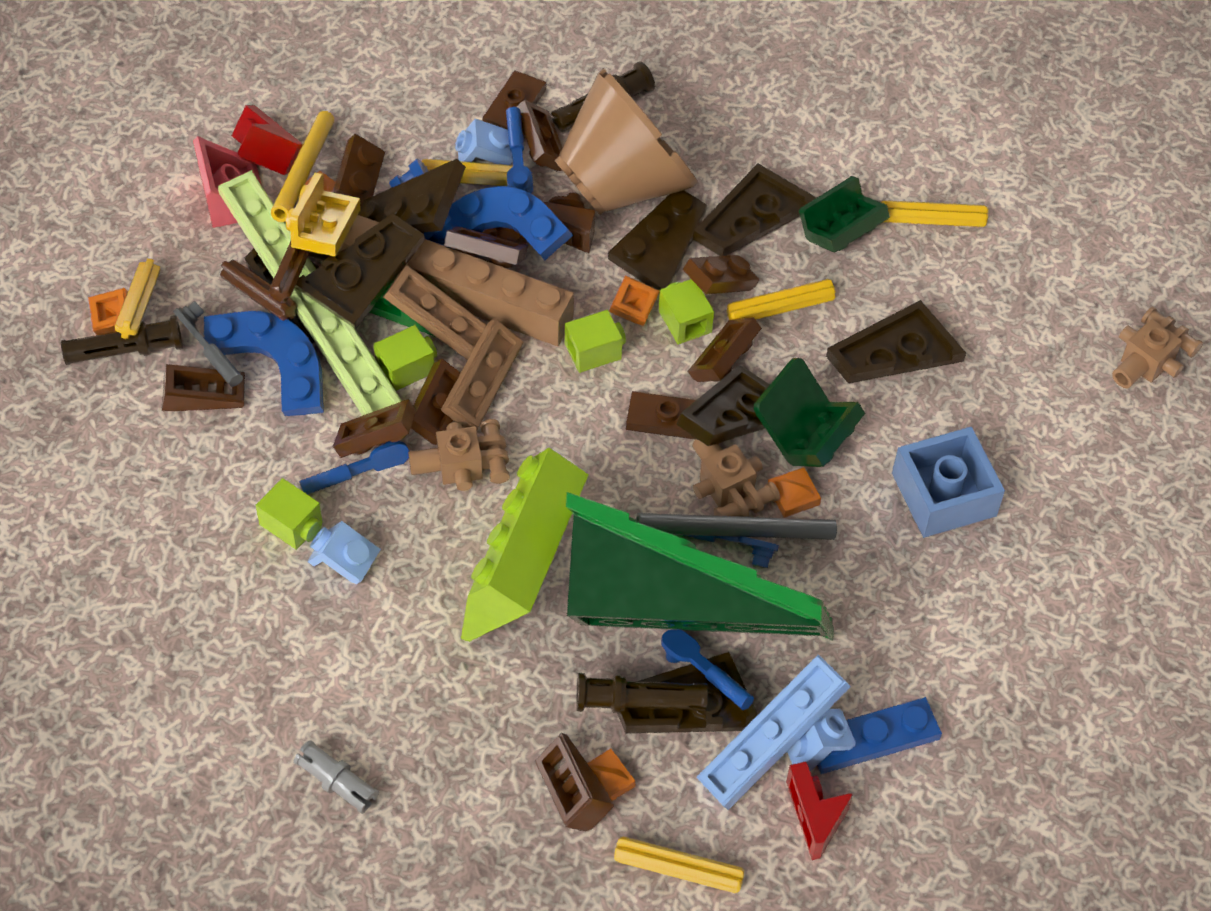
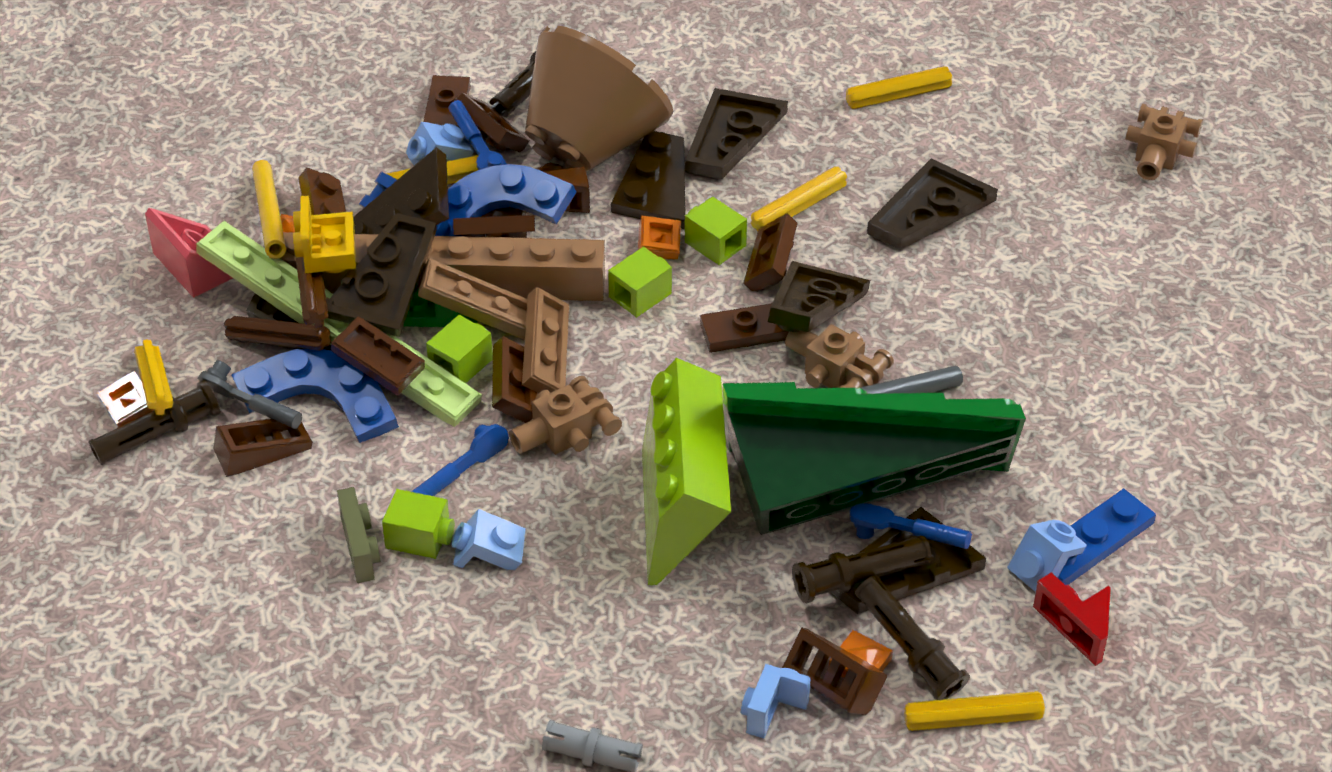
camera: 20 degrees left, 10 degrees down
red slope [231,105,303,175] -> none
reddish brown plate [333,399,416,458] -> none
reddish brown plate [683,255,760,294] -> none
light blue tile [697,654,851,810] -> none
dark green bracket [754,358,866,467] -> none
orange tile [768,467,821,518] -> none
dark green bracket [799,176,890,253] -> none
medium blue brick [892,426,1005,538] -> none
none -> reddish brown plate [331,316,425,396]
none -> olive plate [337,487,381,583]
none -> light blue bracket [741,664,811,738]
none -> dark brown pin [855,575,970,700]

